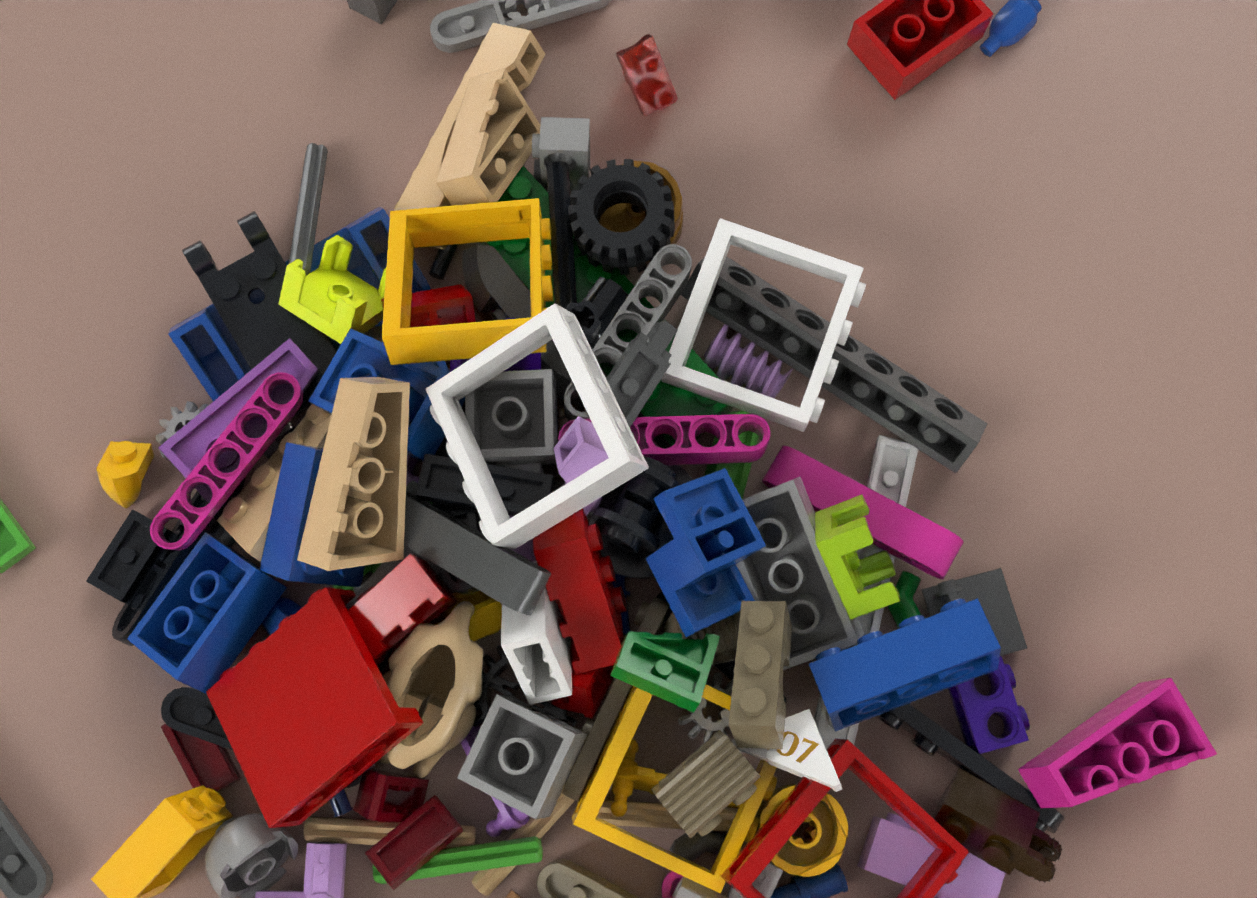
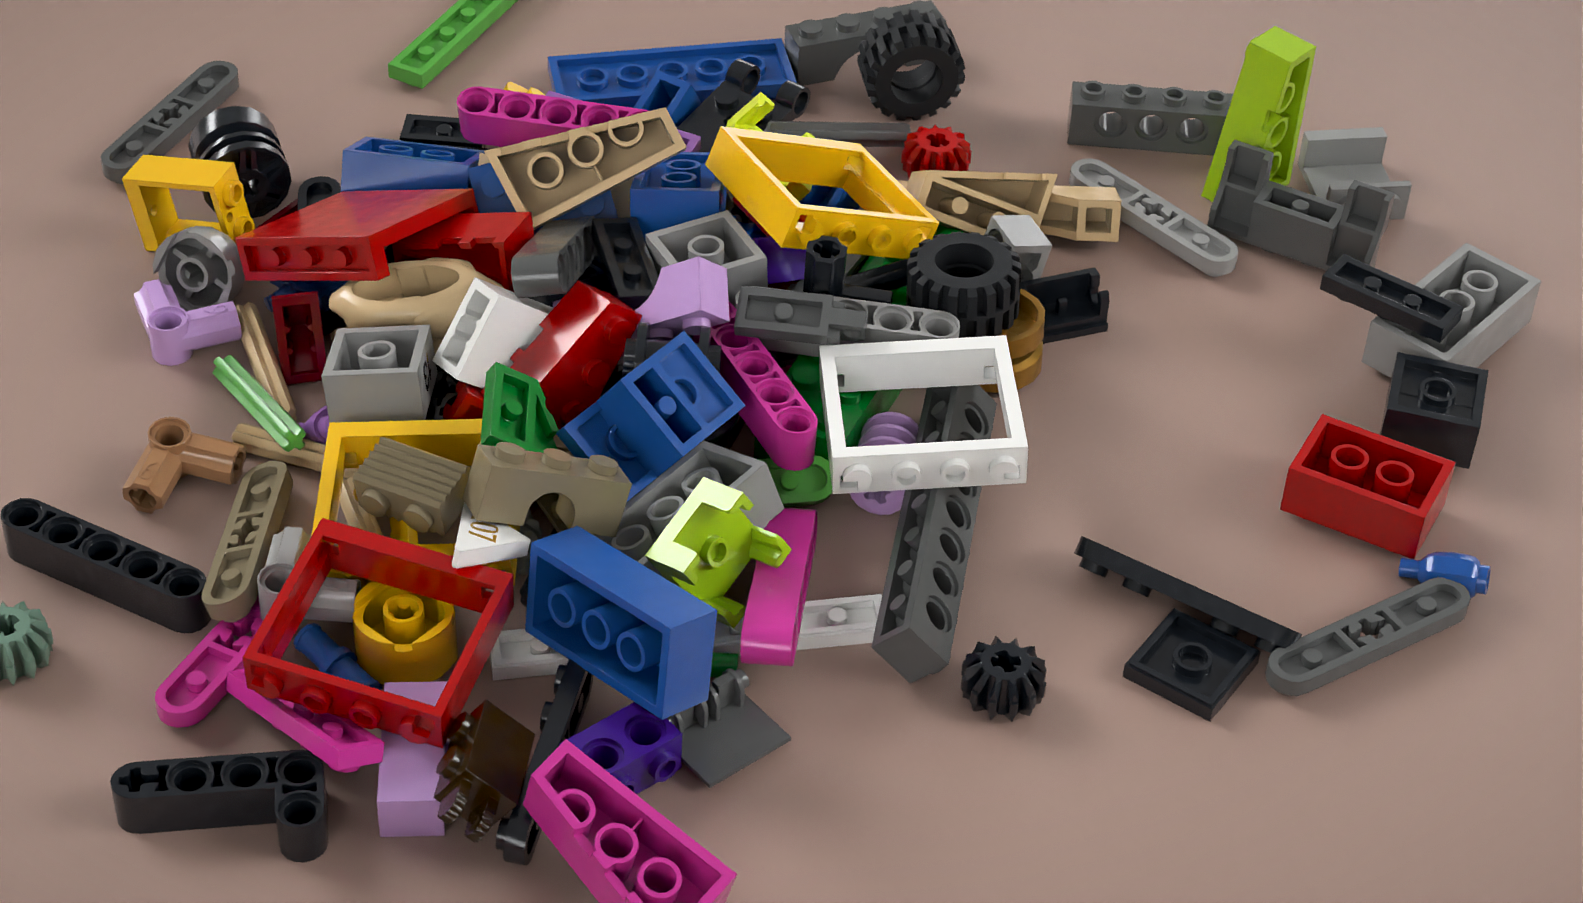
camera: 65 degrees right, 35 degrees down
dark red tile [365,795,464,890] -> none
white window [426,303,649,549] -> none
clear red hips [615,34,678,116] -> none
none -> black wheel [188,106,292,218]
none -> blue plate [548,38,797,108]
none -> dark grey arch [784,0,946,86]
none -> black tyre [857,10,965,121]
none -> red gear [901,124,972,180]
none -> black gear [961,636,1047,722]
none -> black hinge [1020,267,1109,344]
none -> black piece [1074,536,1302,653]
none -> black tile [1122,608,1261,722]
none -> dark grey piece [1265,577,1471,696]

